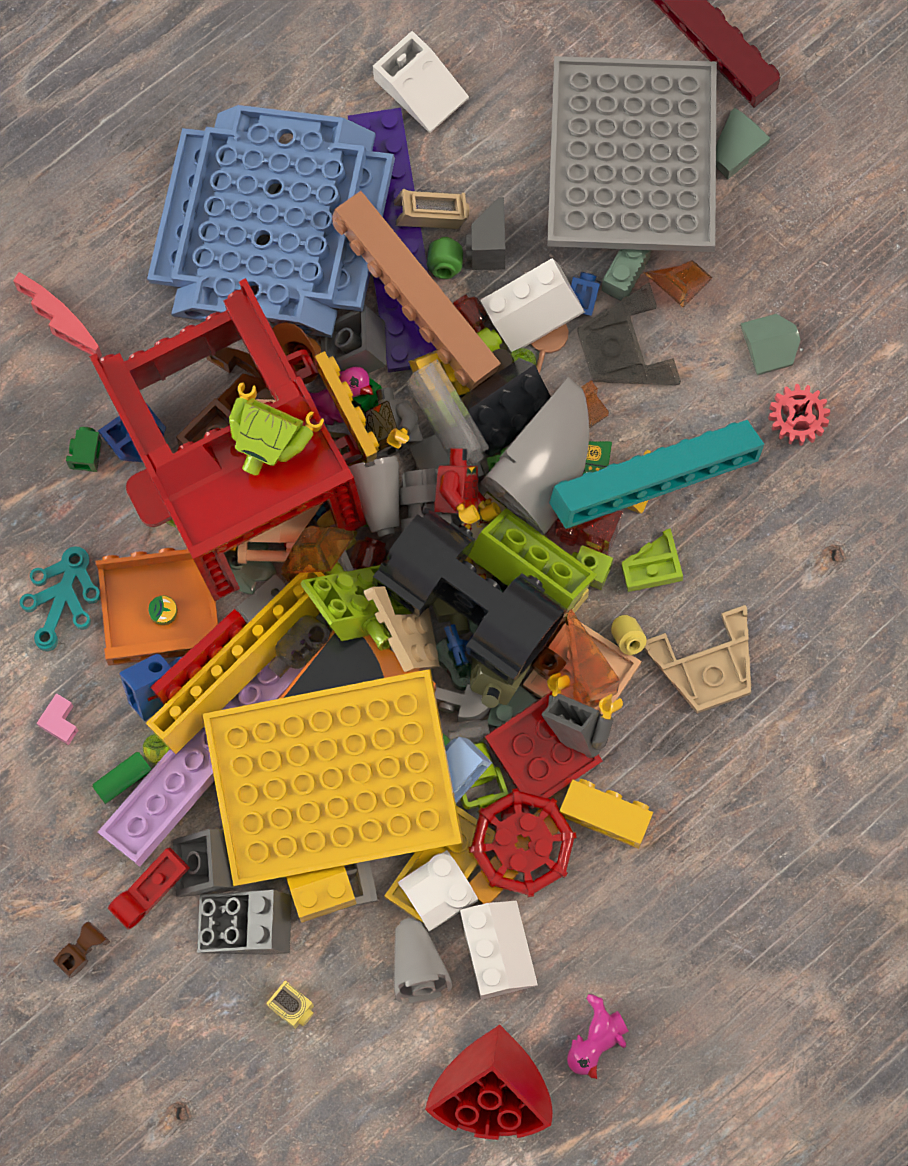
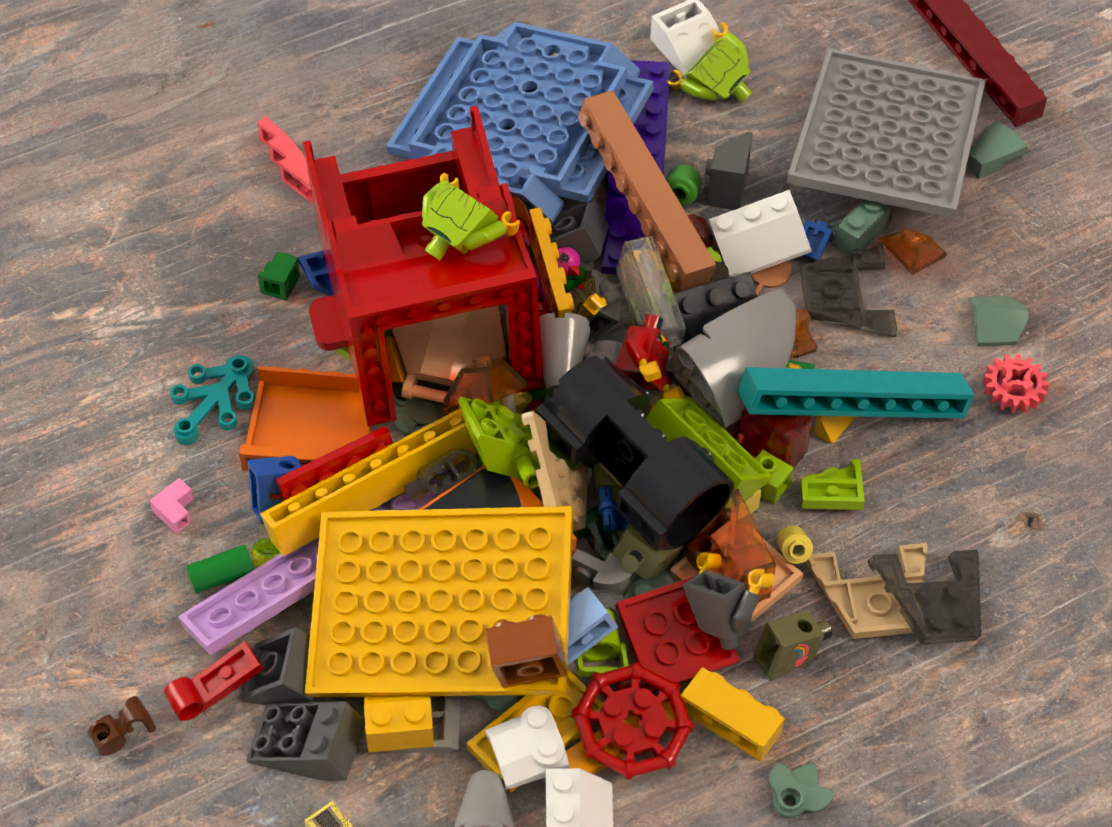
camera: 10 degrees right, 20 degrees down
tile [148,595,178,625] -> none
tan window [394,189,470,229] -> none
none -> dark orange brick [486,614,568,688]
none -> lime torso [667,22,752,103]
none -> olive torso [753,611,832,681]
none -> sand green plate [769,762,834,818]
none -> clear smoke wing [867,550,981,645]

